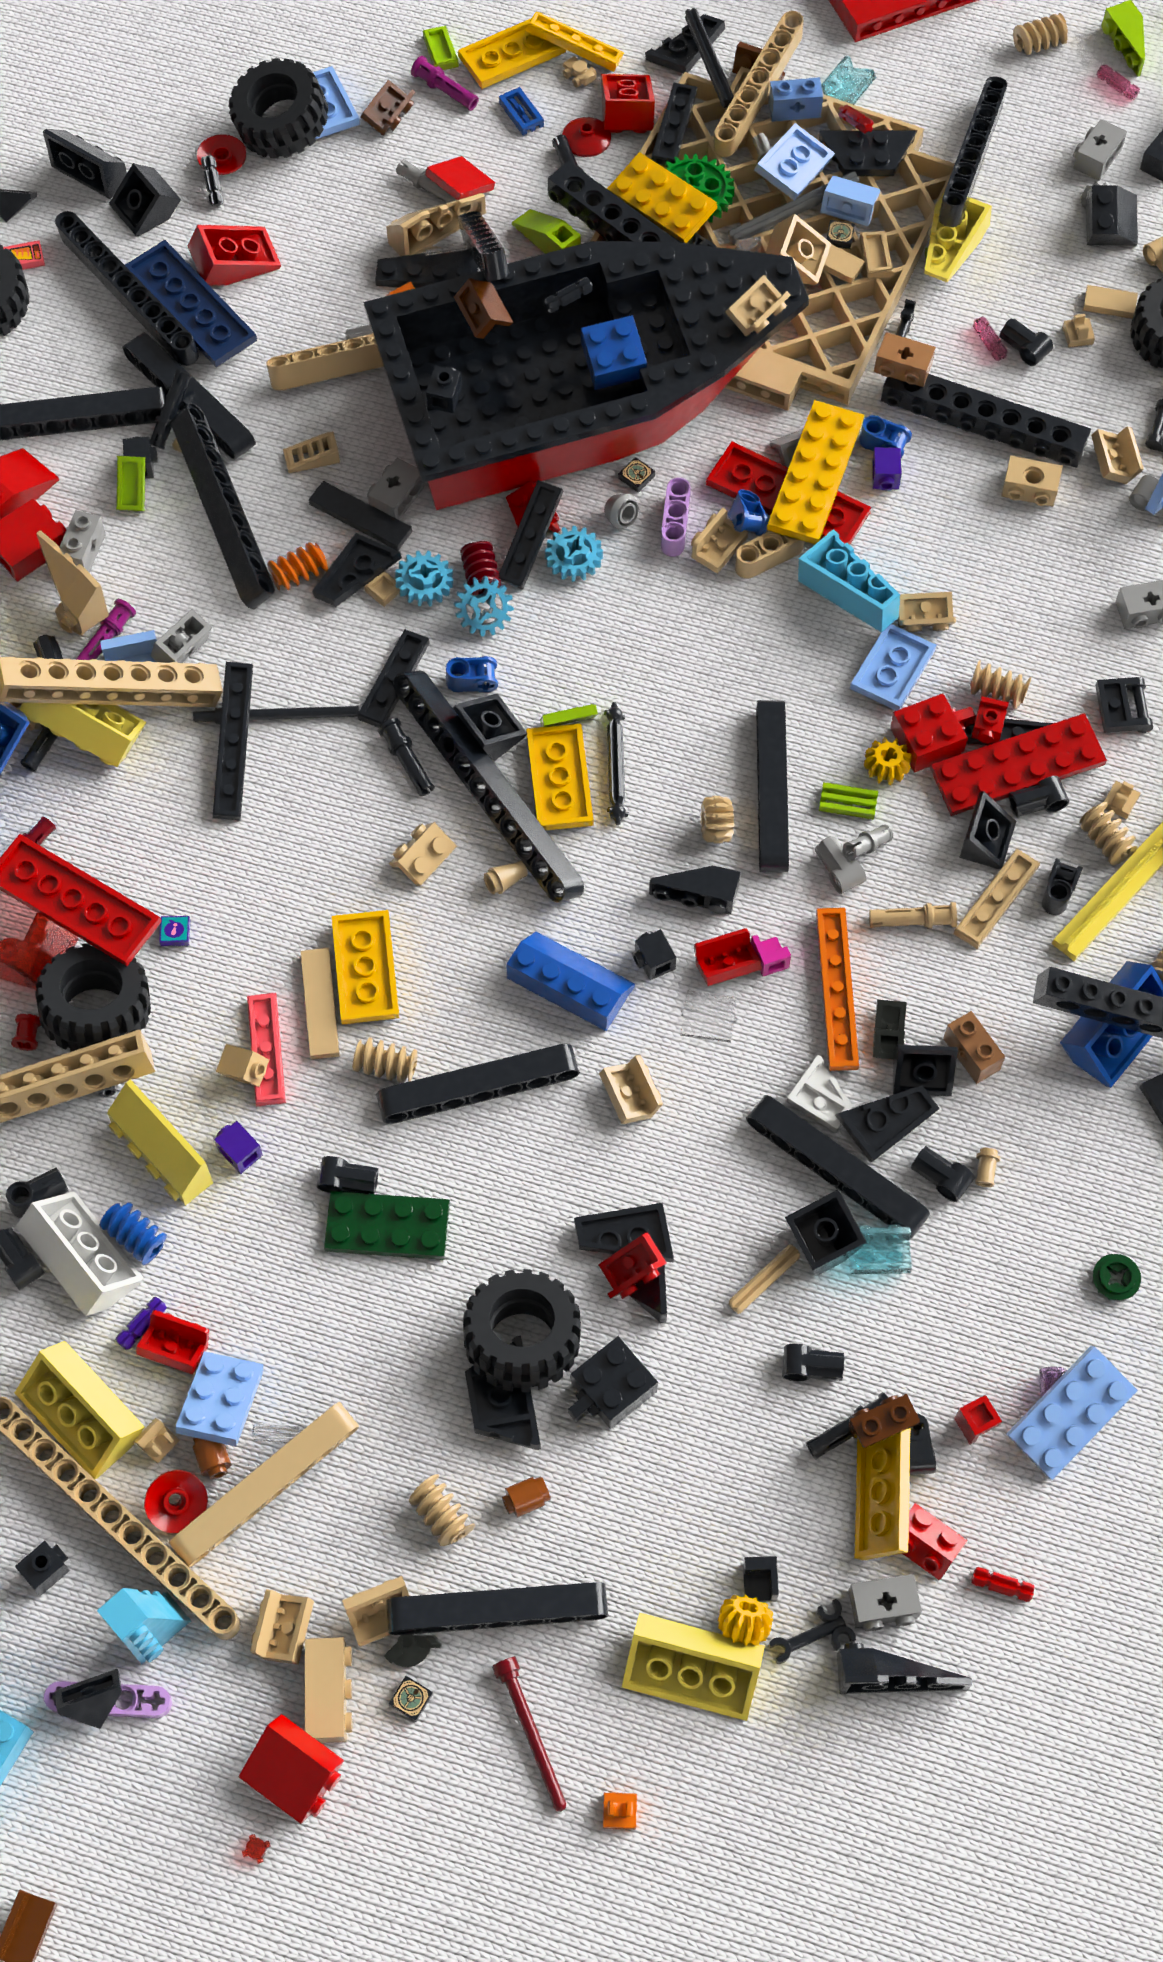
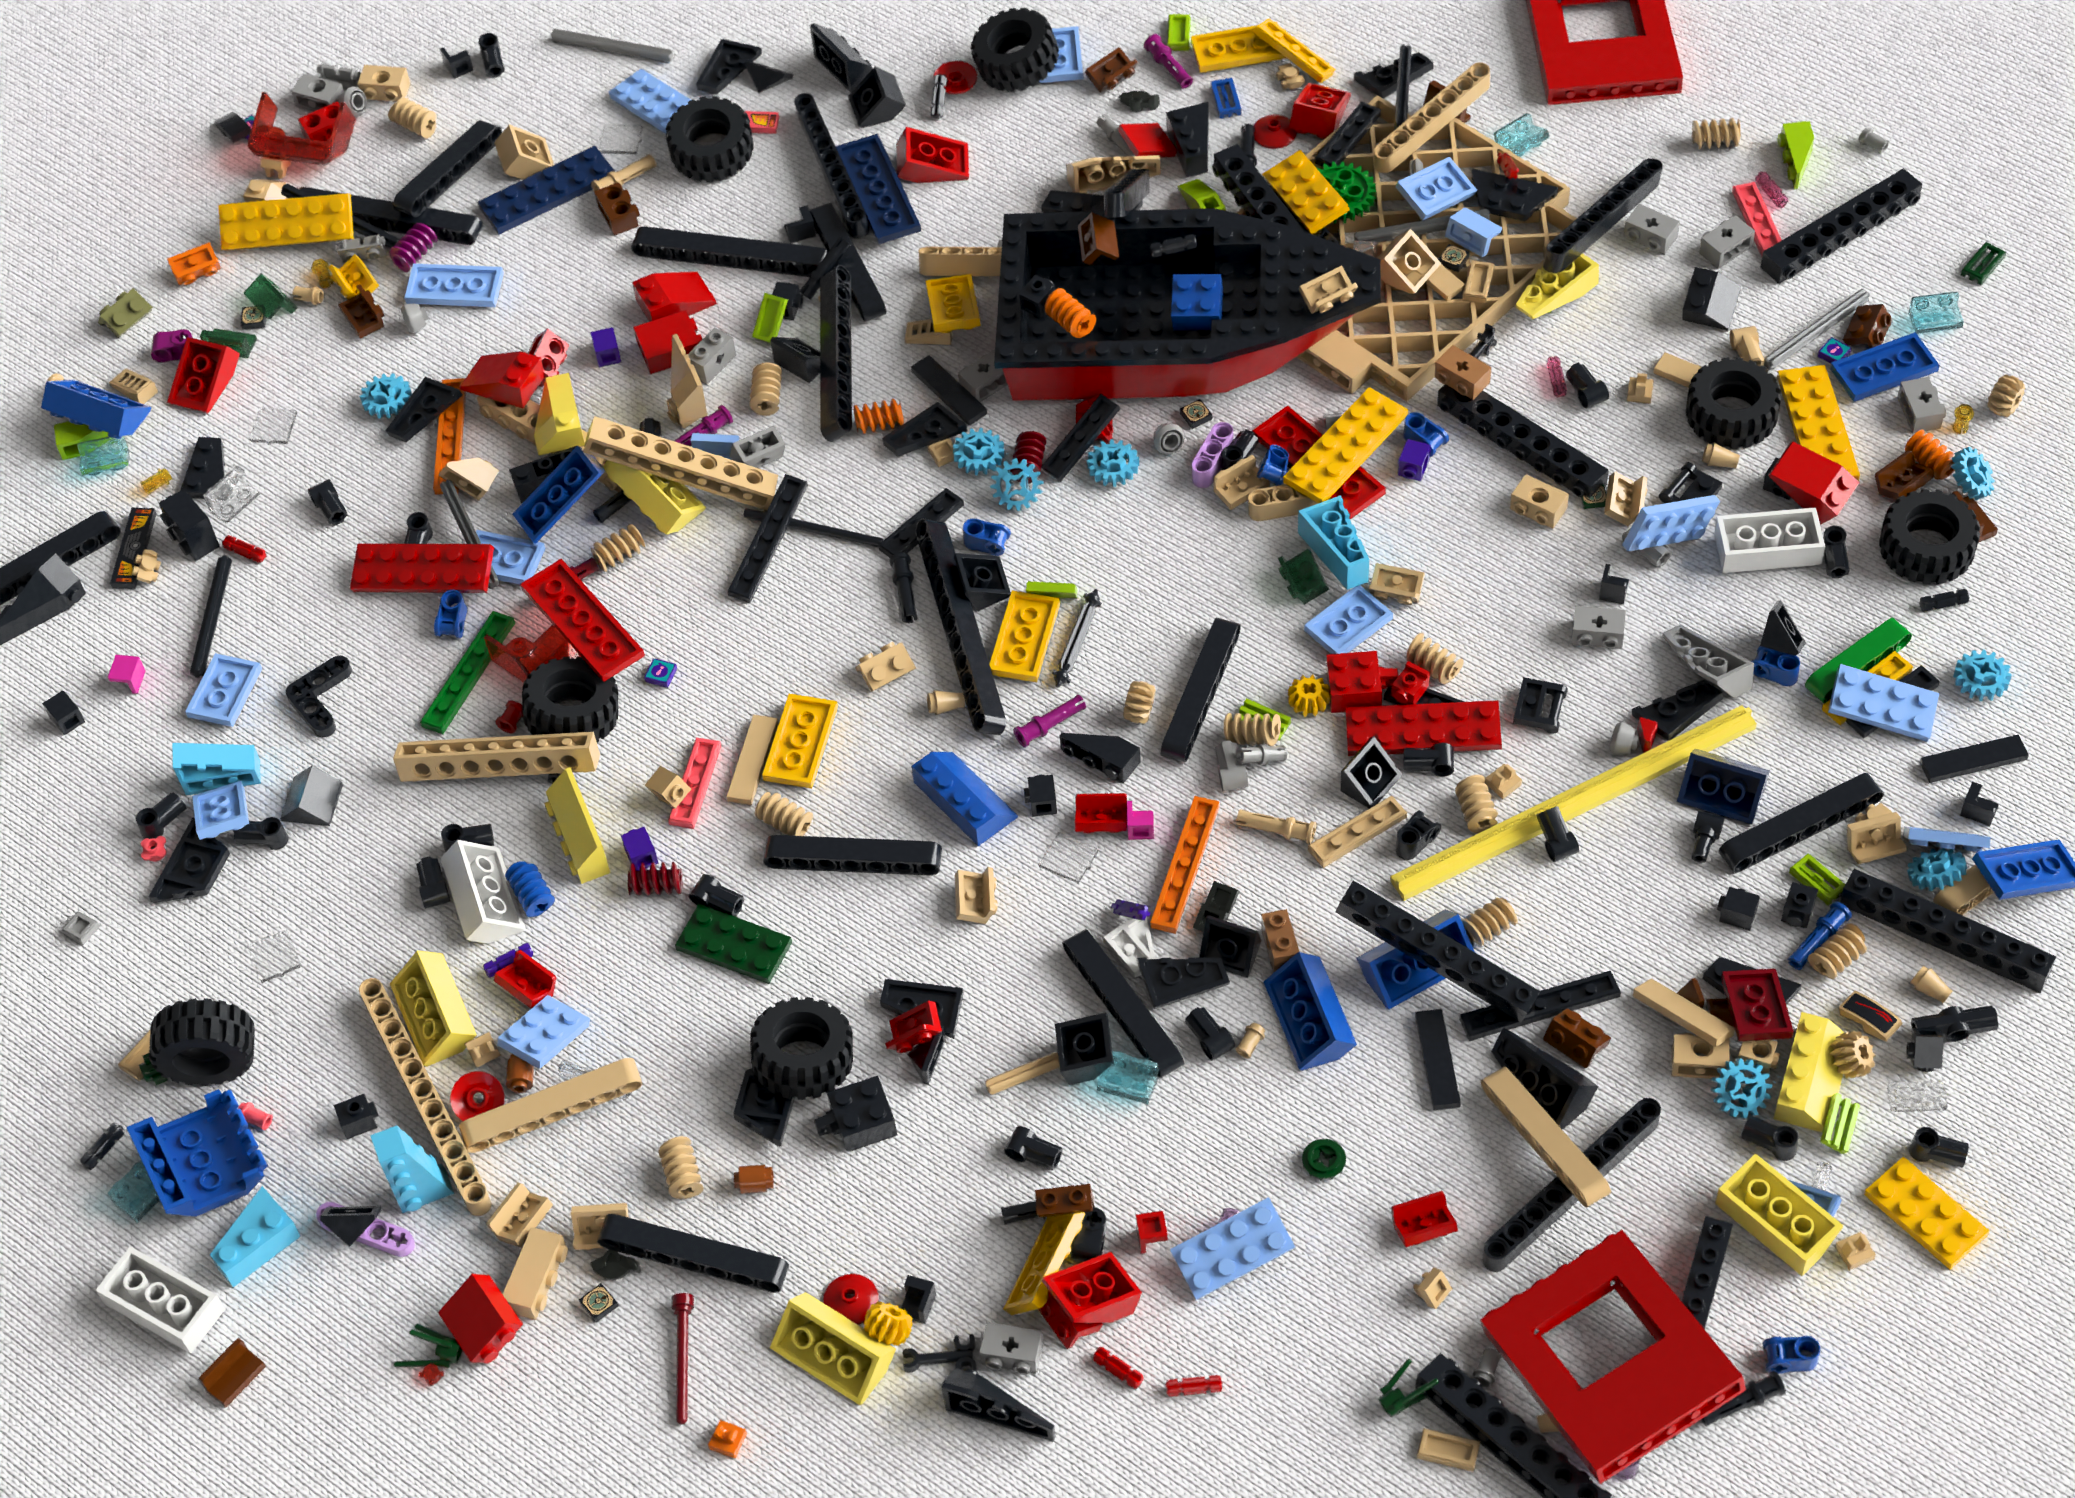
camera: 25 degrees right, 10 degrees down
medium blue brick [768,77,823,122] -> none
none -> dark green plant [393,1324,463,1368]
none -> tan piece [591,524,645,572]
none -> dark red piece [628,862,683,896]
none -> tan piece [749,362,782,416]
none -> black slope [770,337,820,383]
none -> black panel [784,205,816,243]
none -> red dish [823,1274,879,1325]
none -> yellow plate [926,274,981,333]
none -> magenta pin [1013,695,1086,748]
none -> red slope [1042,1252,1142,1323]
none -> orange piece [1045,288,1096,338]
none -> dark purple axle [1111,899,1150,921]
none -> pearl dark grey piece [1119,91,1160,112]
none -> black wedge [1166,102,1209,177]
none -> red axle [1166,1375,1222,1397]
none -> black piece [1222,429,1258,470]
none -> tan piece [1224,713,1281,746]
none -> blue slope [1264,952,1357,1071]
none -> clear green bracket [1278,549,1329,605]
none -> tile [1581,484,1607,509]
none -> black panel [1599,564,1629,604]
none -> light grey brick [1624,204,1680,255]
none -> coral tile [1732,182,1782,257]

